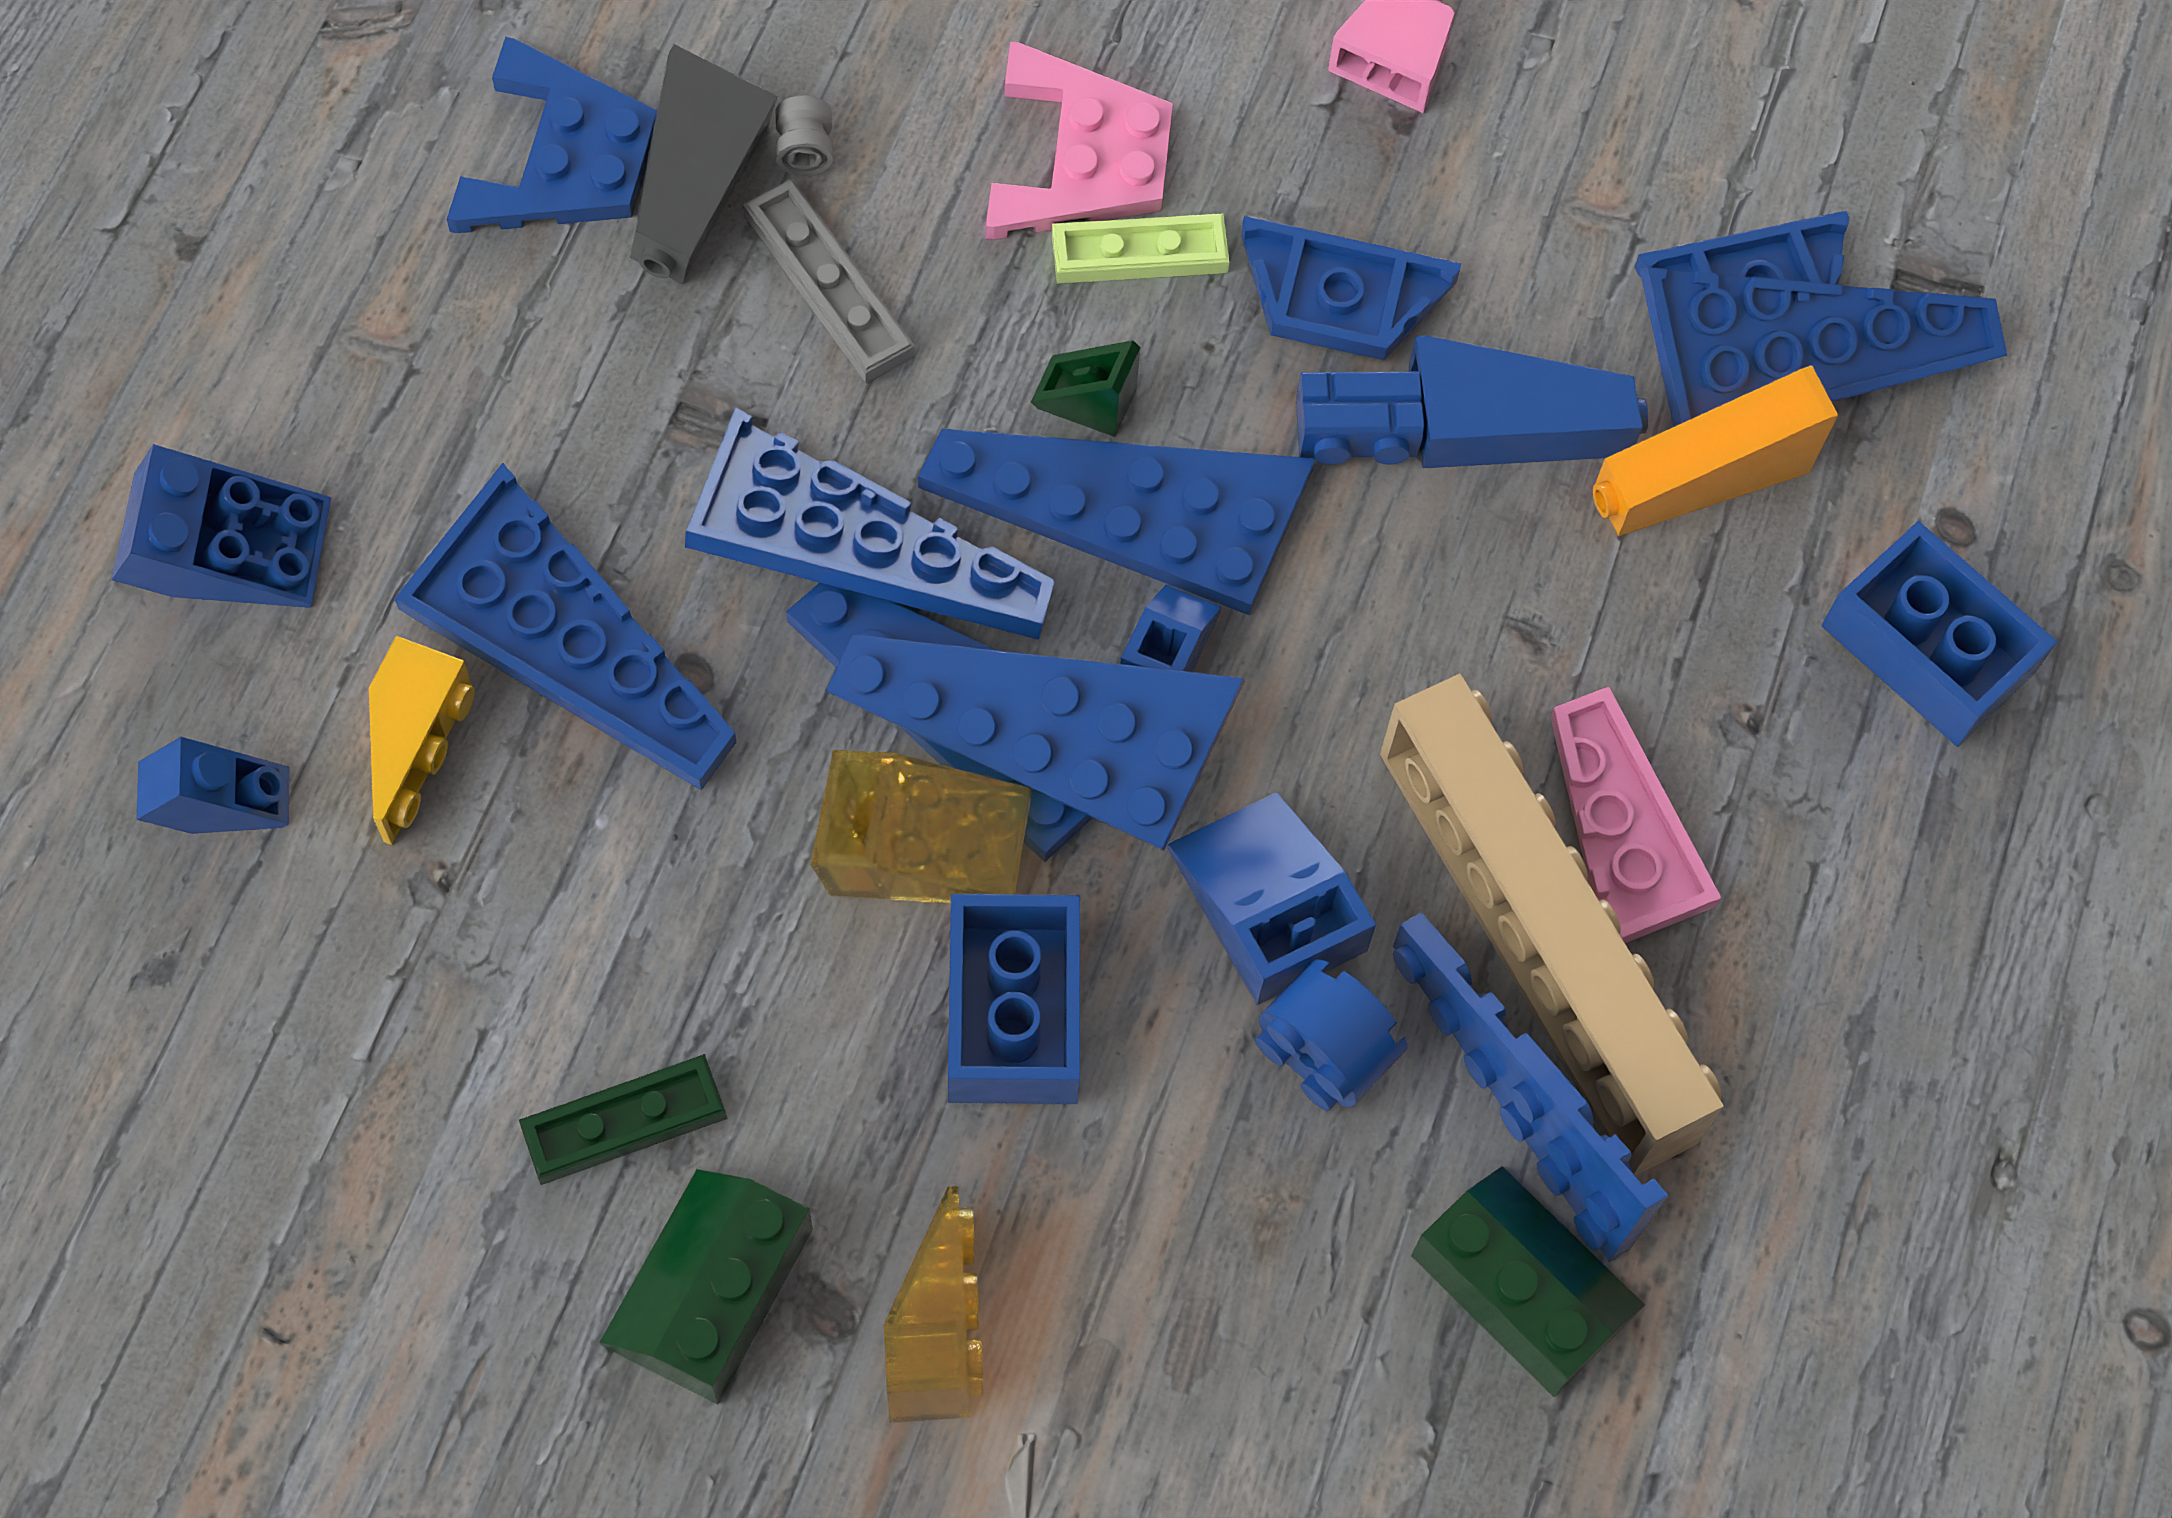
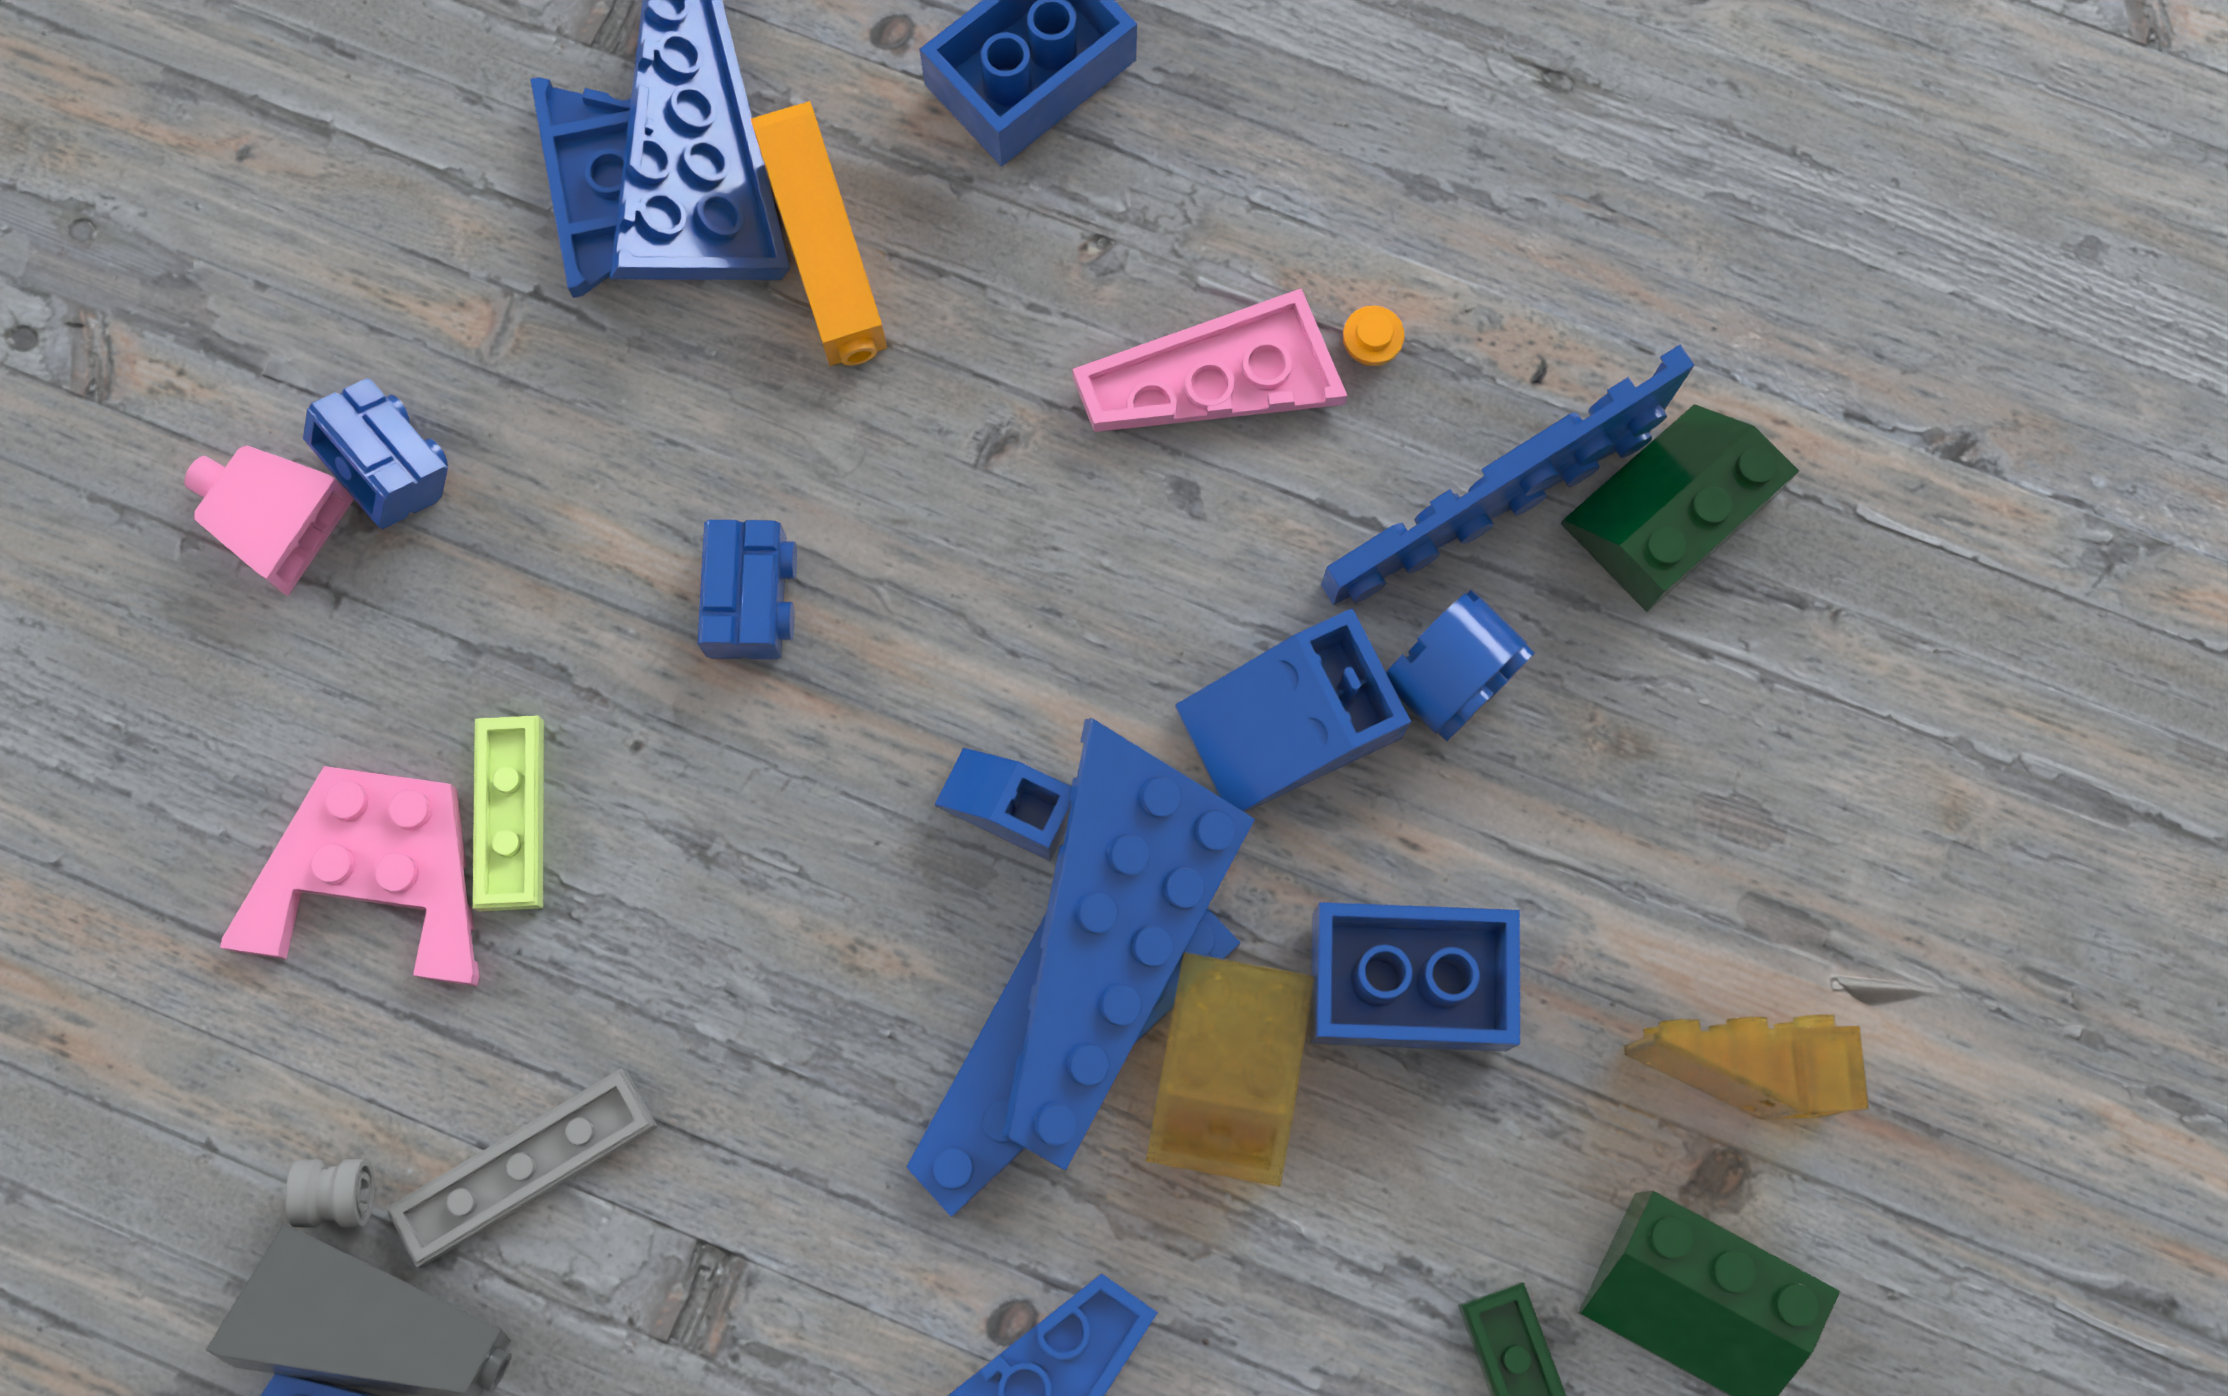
camera: 85 degrees left, 10 degrees up
wing [685,407,1055,640] -> none
blue wing [918,429,1315,615] -> none
dark green slope [1031,340,1141,437] -> none
blue wing [1241,215,1462,360] -> none
tan brick [1380,673,1724,1176] -> none
blue slope [1408,336,1648,468] -> none
none -> brick [303,378,448,530]
none -> light orange plate [1343,306,1405,366]

